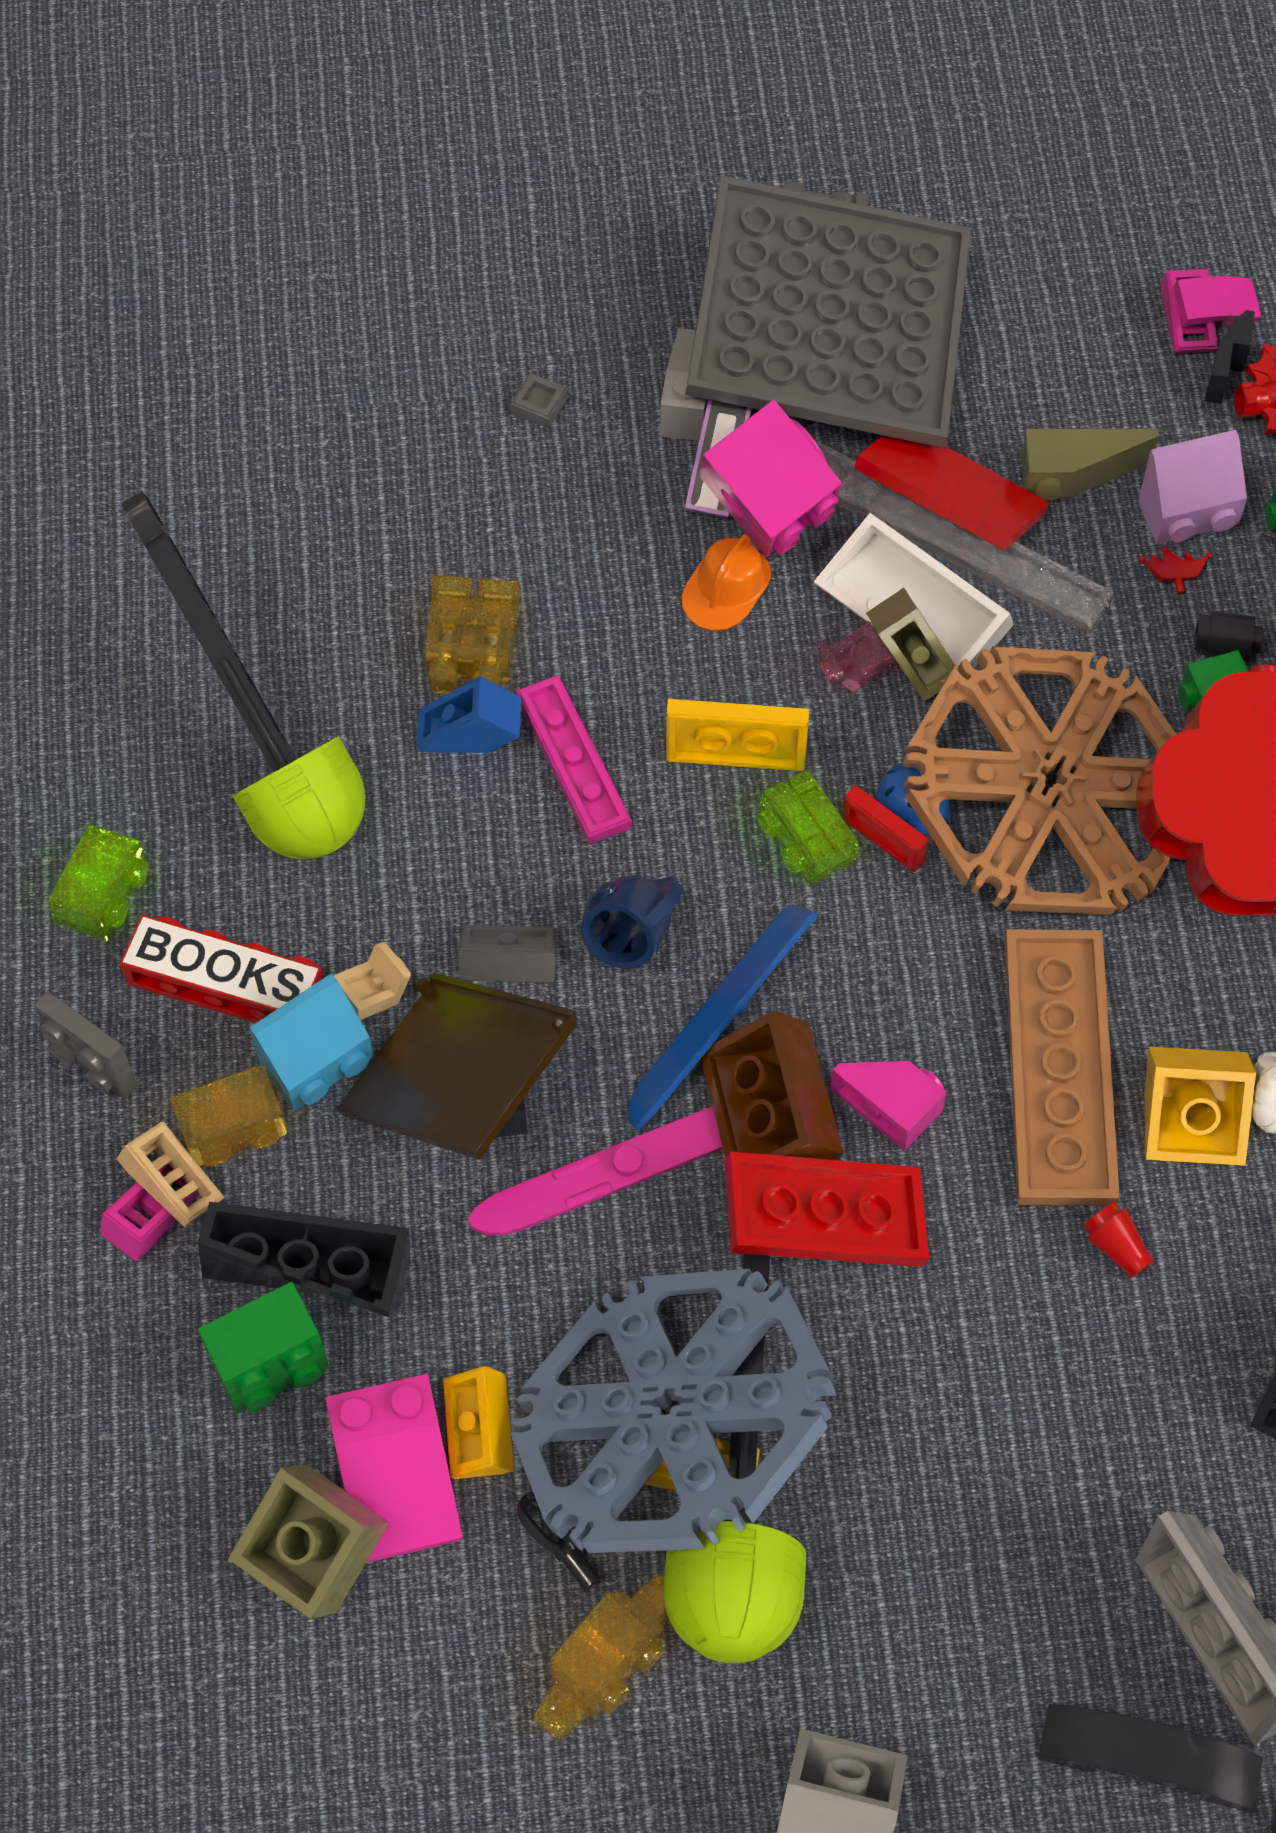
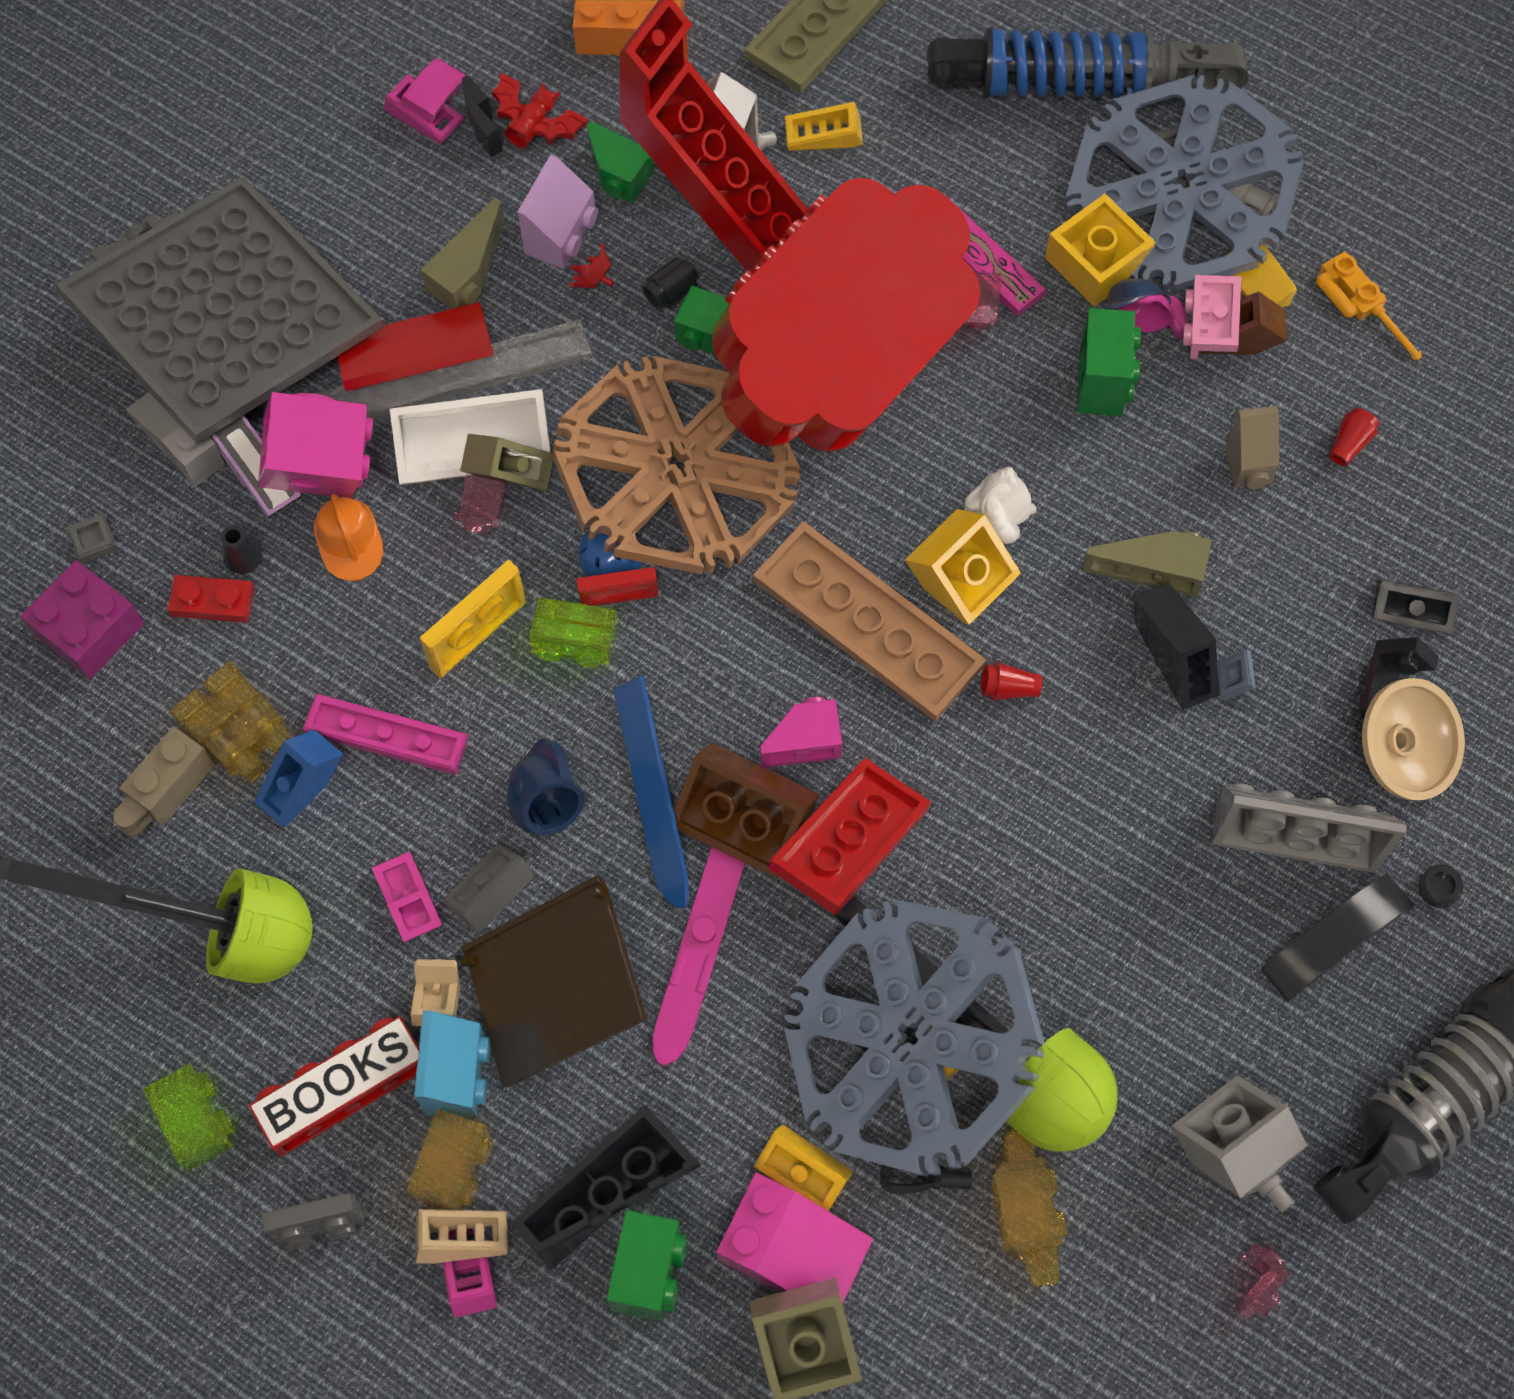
camera: 50 degrees left, 5 degrees up
none -> magenta brick [20,560,145,680]
none -> dark tan brick [113,726,215,837]
none -> red plate [168,575,255,623]
none -> black cone [221,526,262,574]
none -> dark pink slope [372,851,442,943]

